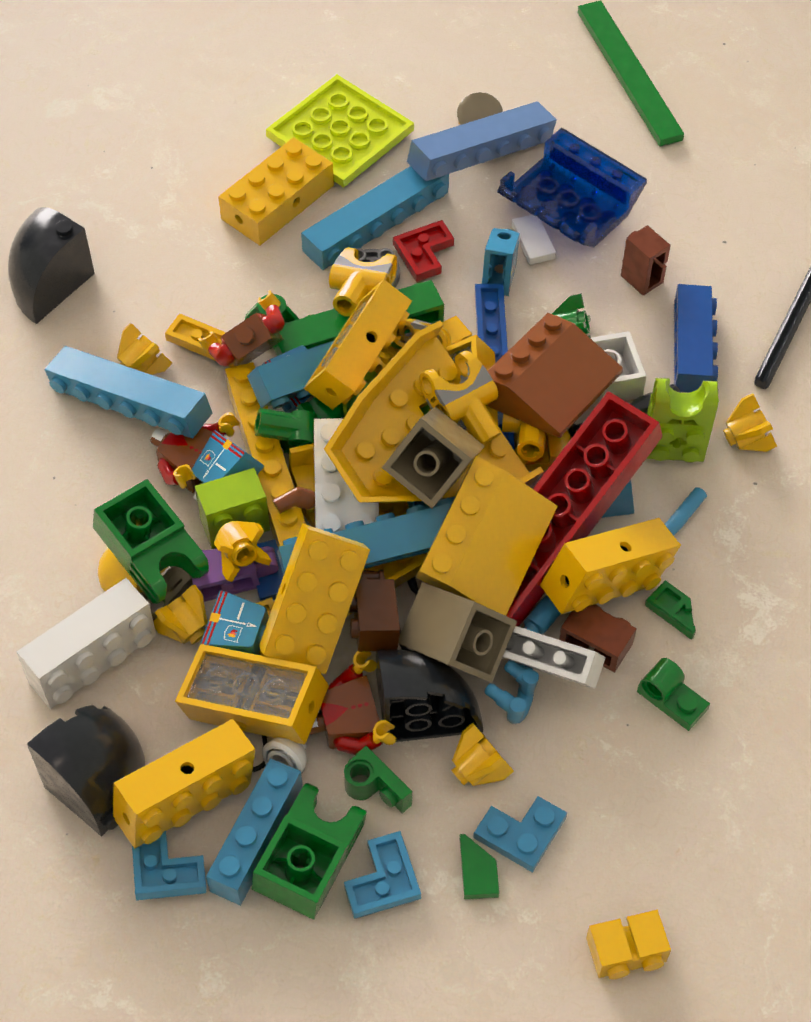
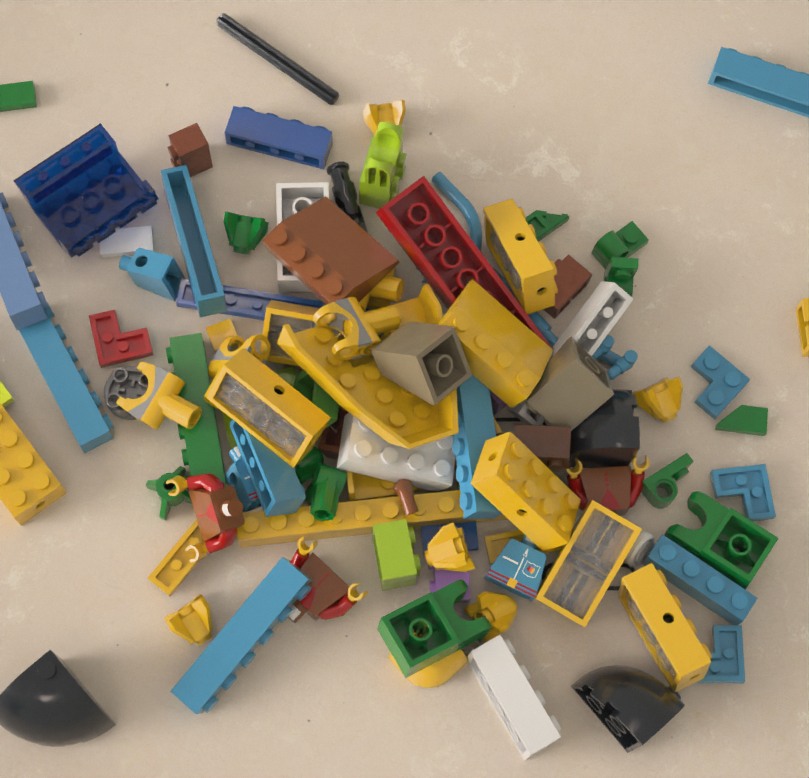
camera: 85 degrees left, 15 degrees up
dark azure torso [192,430,264,500] -> none
none -> dark azure brick [161,165,226,318]
none -> green plate [604,257,639,297]

